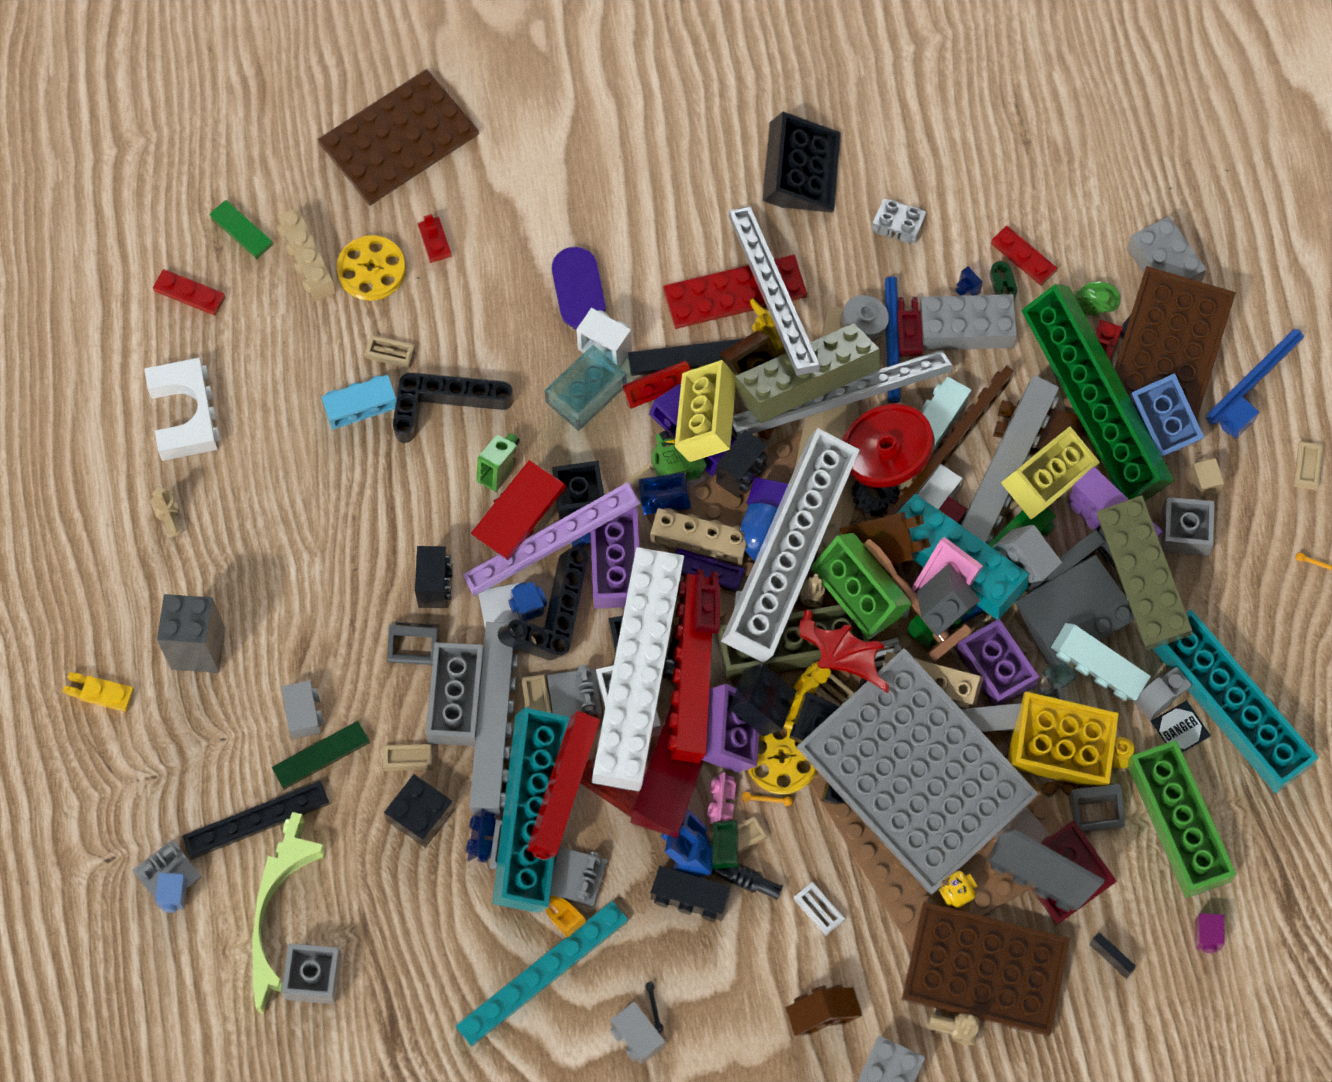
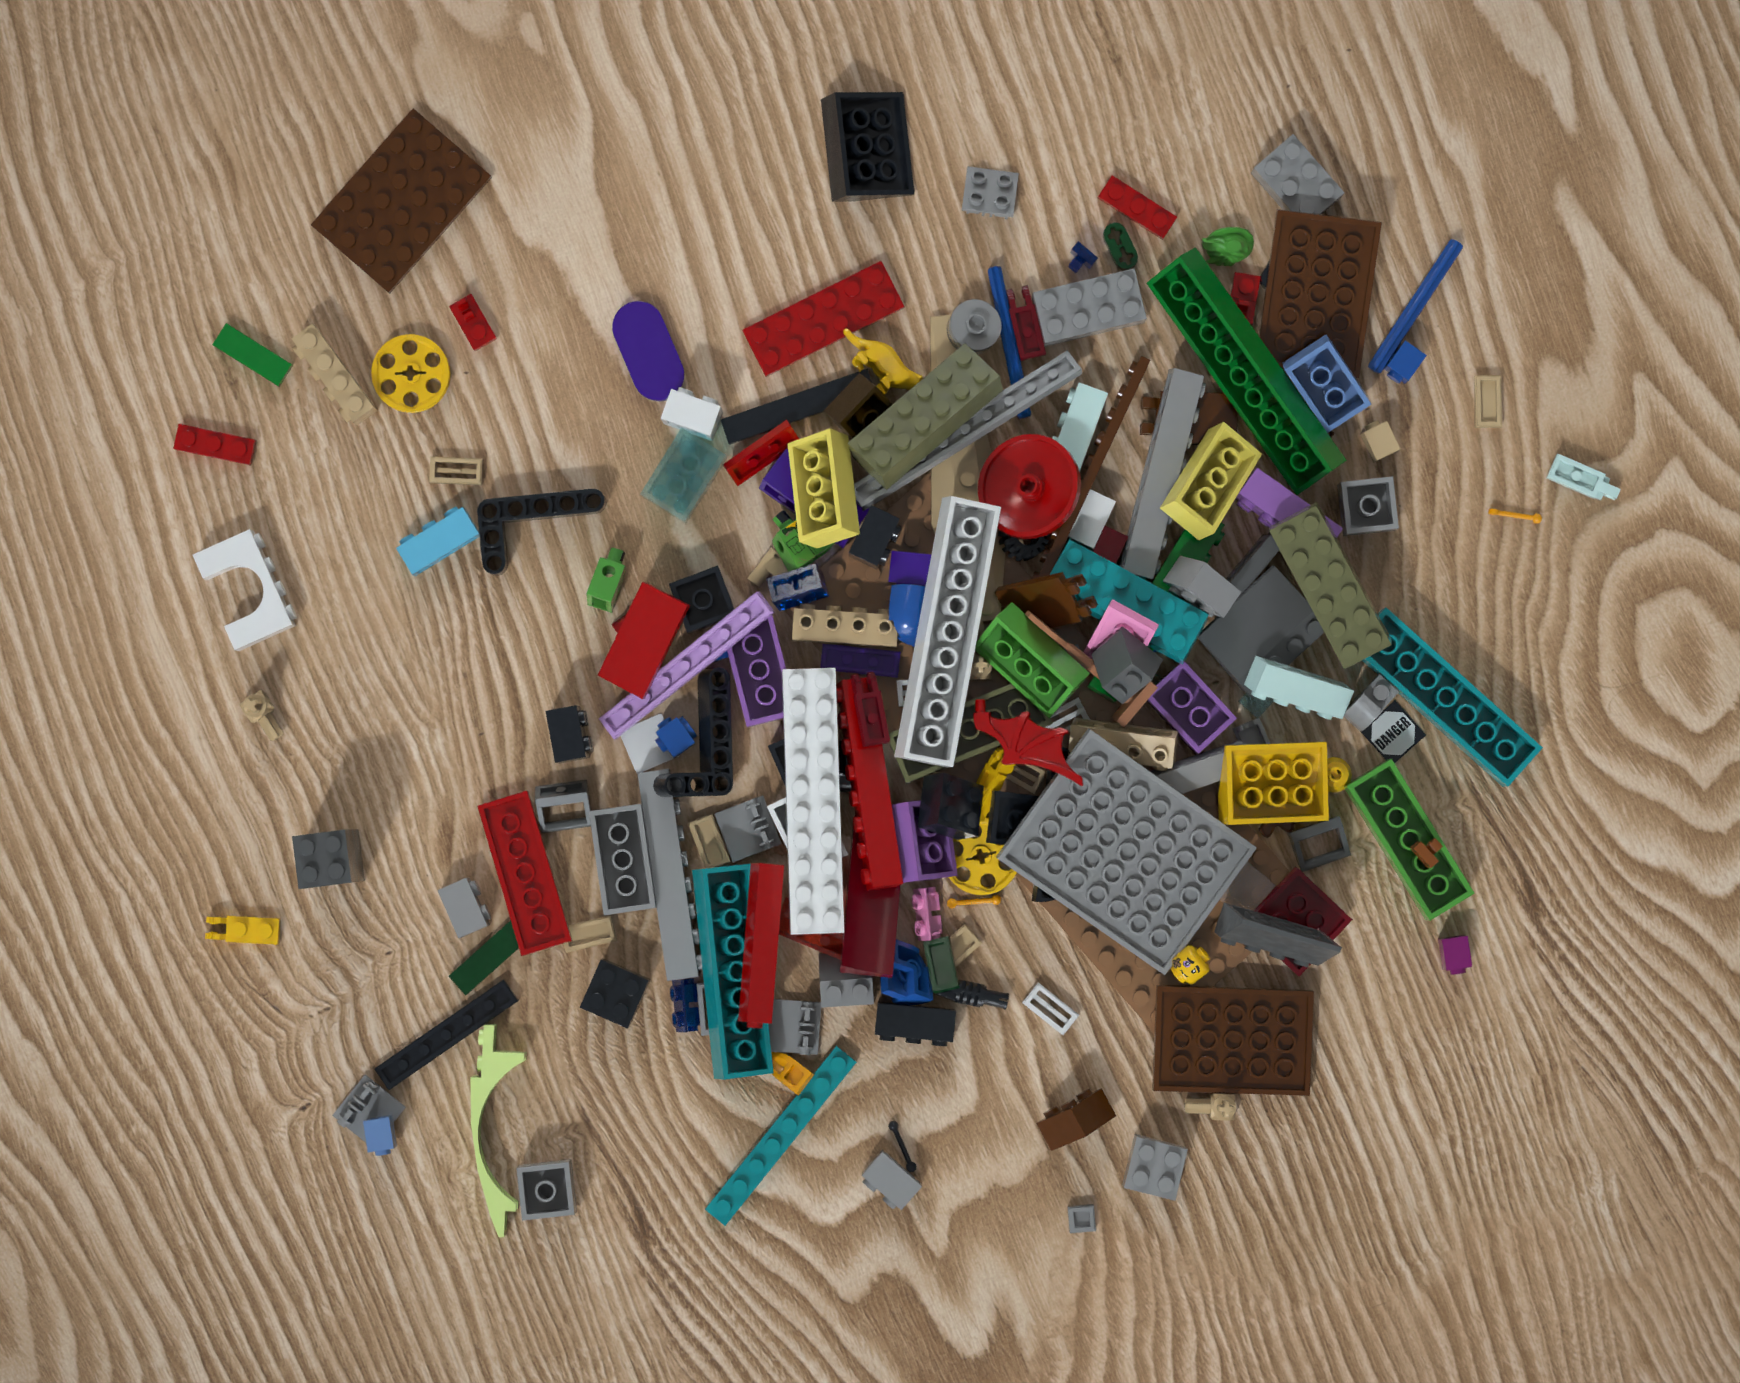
camera: 10 degrees left, 20 degrees up
plate [729,207,820,375] -> none
black tile [1089,932,1136,979] -> none
none -> red plate [477,791,573,956]
none -> light grey slope [819,952,874,1008]
none -> dark orange tile [1410,838,1443,868]

